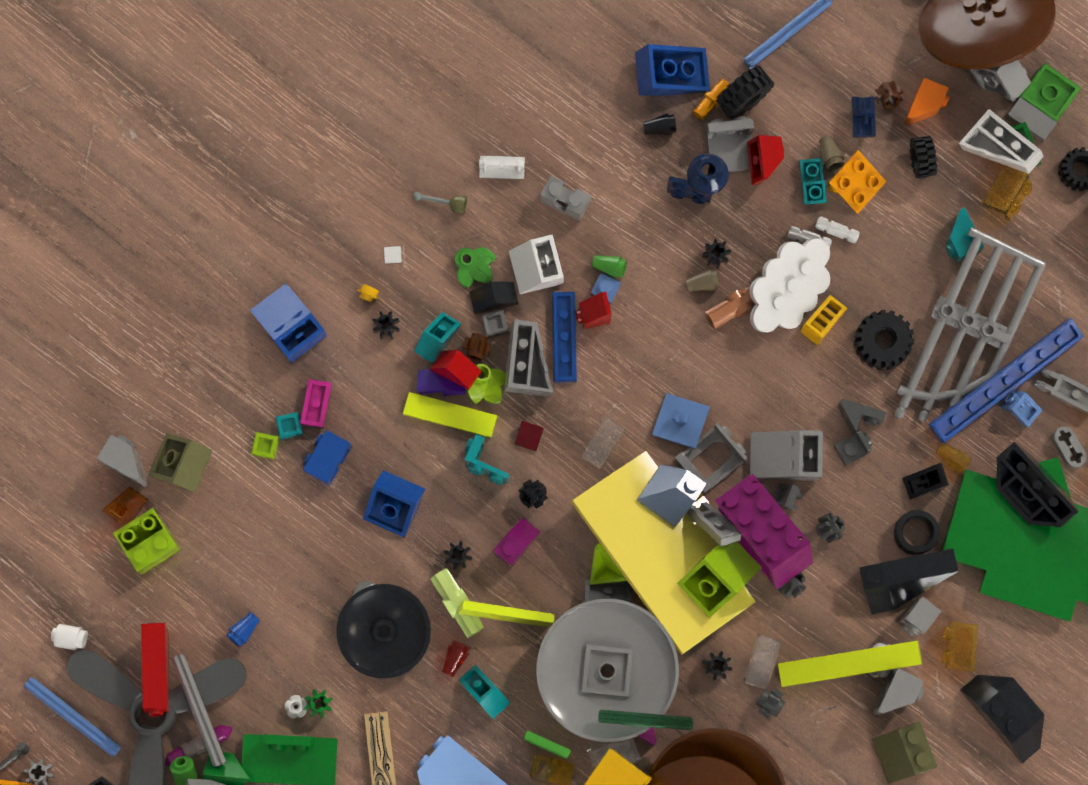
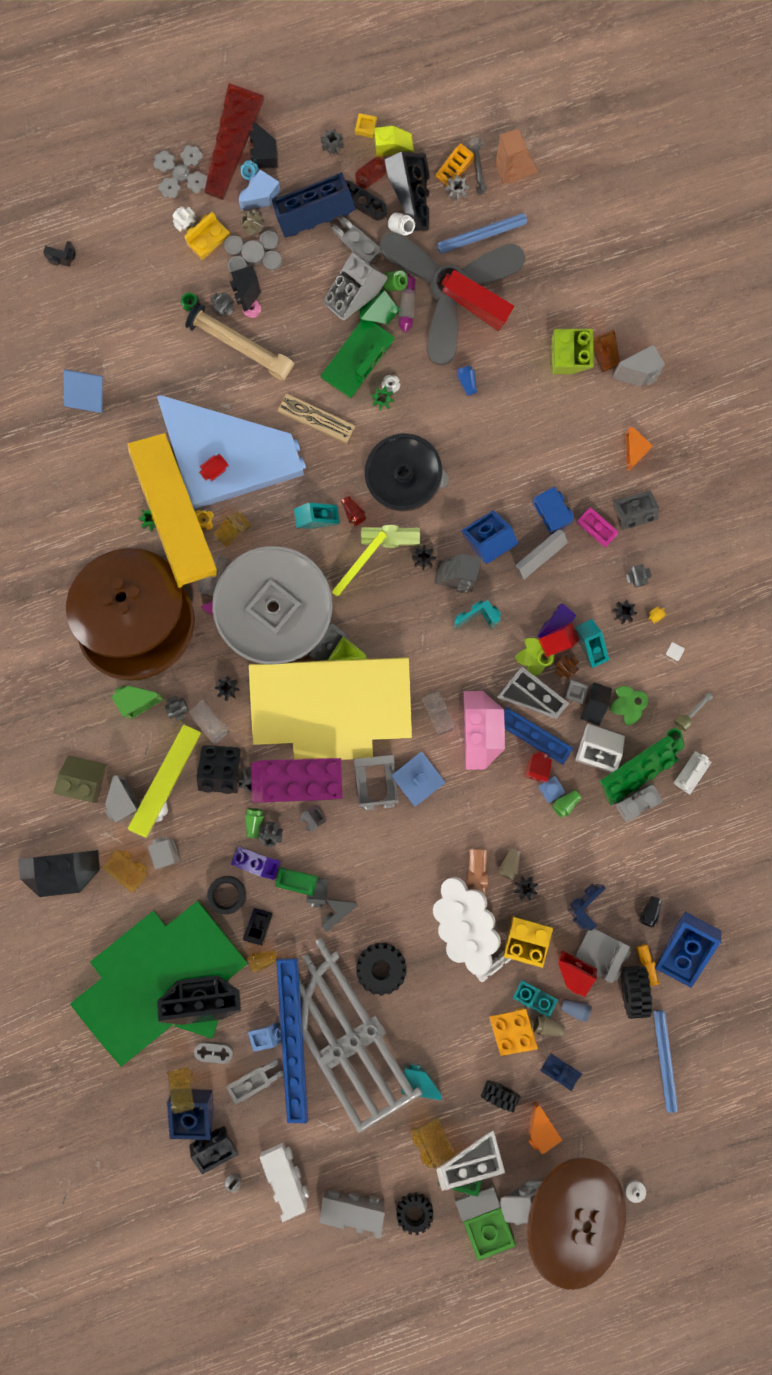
camera: 120 degrees right, 5 degrees up
white brick [51,624,88,651] -> none
olive slope [148,433,212,492] -> none
light grey axle [172,654,226,767] -> none
slope [250,283,327,363] -> none
lime tile [251,432,279,460] -> none
teal tile [275,412,303,440] -> none
neon yellow tile [403,392,497,438] -> none
magenta slope [493,518,541,568] -> none
dark red slope [515,421,544,452] -> none
black gear [518,479,548,509] -> none
bright green tile [524,730,571,759] -> none
clear green axle [598,710,693,730] -> none
sand blue slope [637,464,706,528] -> none
lime slope [677,542,762,618] -> none
dark blue piece [687,153,729,195] -> none
light grey hinge [688,502,741,546] -> none
light grey slope [750,430,823,481] -> none
yellow slope [800,295,848,345] -> none
white axle [815,216,860,243] -> none
black wedge [859,549,959,614] -> none
reddish brown gear [875,81,903,110] -> none
none -> bright green slope [111,685,165,720]
none -> black bracket [196,745,241,794]
none -> dark purple bracket [231,846,281,880]
none -> bright green cone [245,808,264,838]
none -> green tile [275,867,318,896]
none -> dark grey wedge [434,554,481,594]
none -> bright pink wedge [463,691,505,770]
none -> yellow slope [503,916,553,968]
none -> light grey tile [515,529,568,580]
none -> sand blue cone [561,999,592,1022]
none -> green hinge [600,728,685,806]
none -> dark grey bracket [614,490,659,530]
none -> orange slope [626,427,653,470]
none -> dark grey gear [626,564,652,587]

